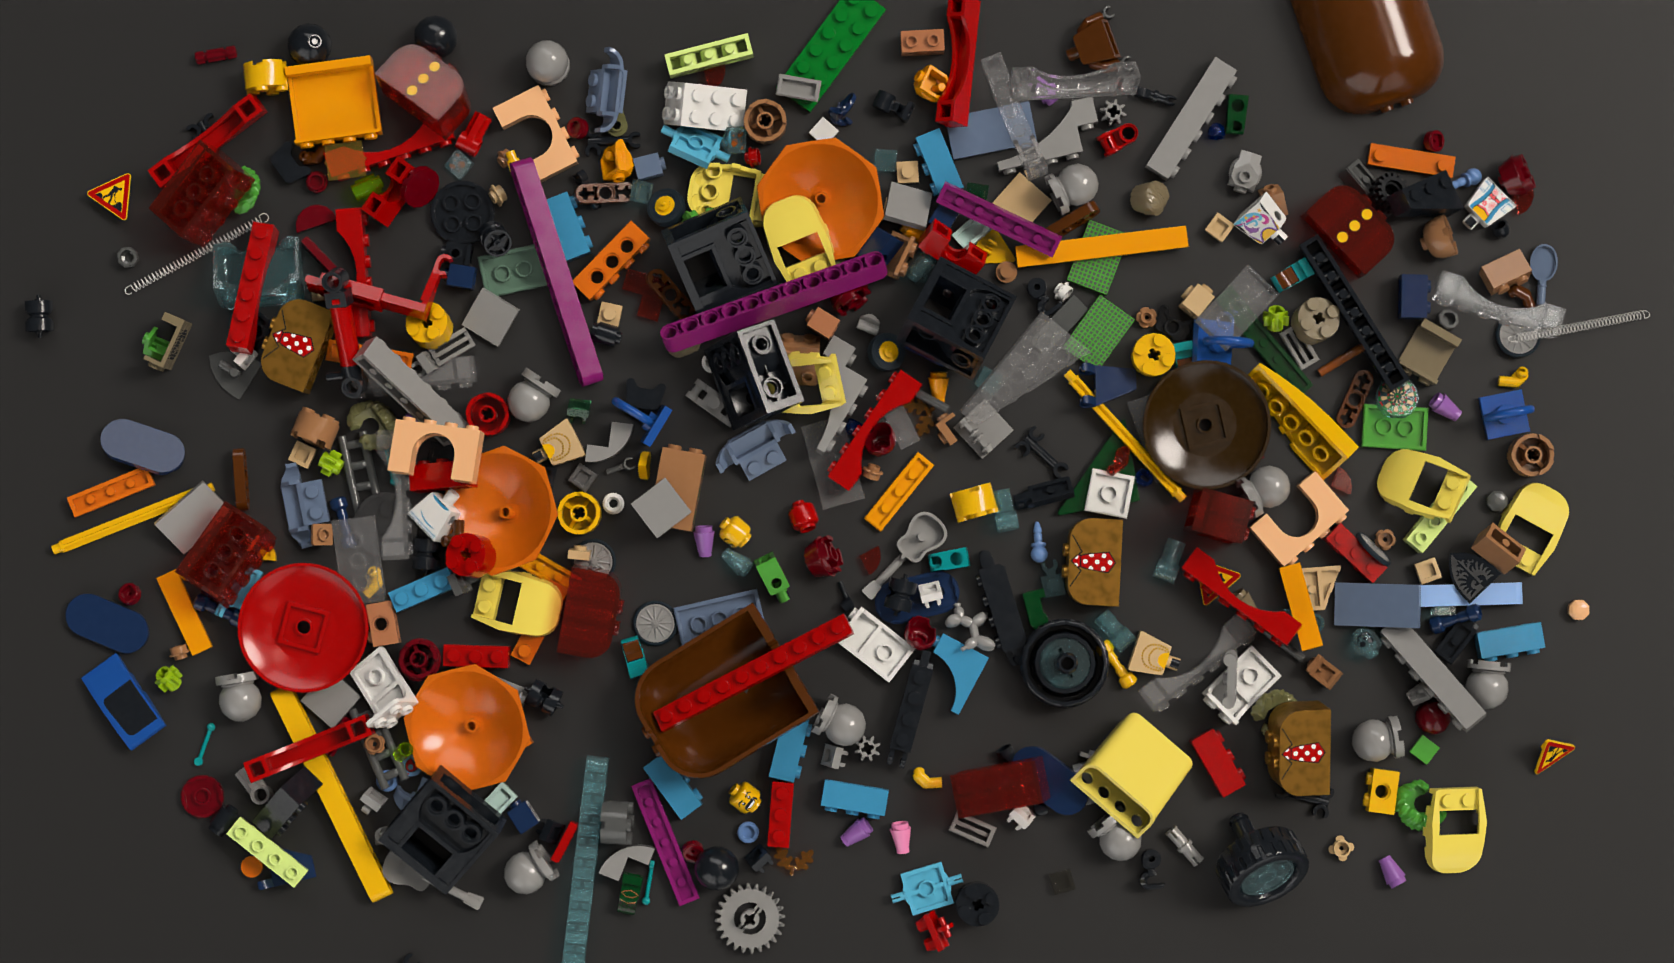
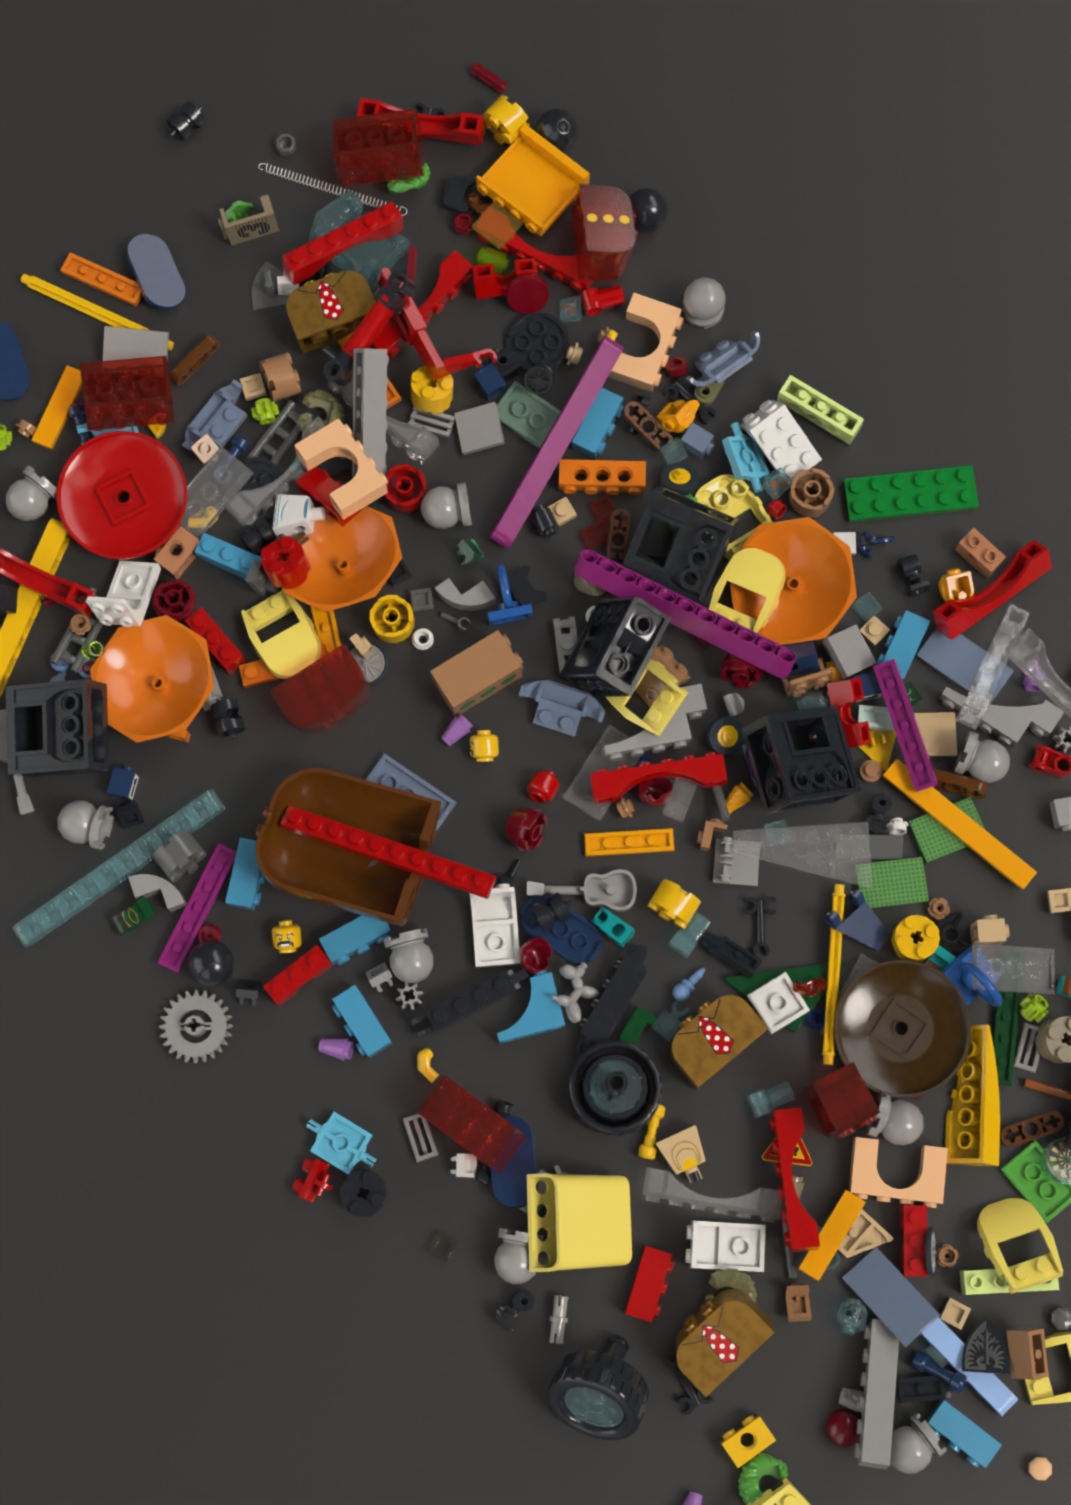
camera: 50 degrees right, 10 degrees down
piece [87,173,131,220] -> none
dark red tile [118,583,141,605] -> none
dark red tile [296,205,336,233] -> none
light grey tile [300,679,362,728] -> none
light grey tile [360,786,388,815] -> none
light grey tile [411,351,440,377] -> none
light aqua tile [484,782,518,814] -> none
tan torso [532,419,586,466] -> none
red tile [550,820,579,863] -> none
leg [621,635,649,678] -> none
light grey tile [631,478,691,538] -> none
light grey wheel [633,601,678,646] -> none
yellow tile [638,451,651,480] -> none
teal hinge [642,860,655,905] -> none
clear red tile [704,65,726,86] -> none
clear light blue cone [721,547,754,577] -> none
medium blue tile [737,821,759,843] -> none
bright green torso [754,551,791,604] -> none
clear orange animal [774,847,814,876] -> none
light grey tile [776,74,822,102] -> none
nougat brick [806,307,840,341] -> none
clear red tile [859,546,881,575] -> none
bright pink cone [890,821,911,854] -> none
clear orange animal [902,398,935,436] -> none
white tile [918,580,943,608] -> none
clear light blue piece [1094,609,1137,653] -> none
dark tan hair [1130,180,1170,216] -> none
light grey plate [1222,649,1238,709] -> none
tan plate [1328,835,1354,861] -> none
clear red tile [1330,467,1352,495] -> none
light grey tile [1352,716,1405,762] -> none
bright green tile [1409,735,1440,765] -> none

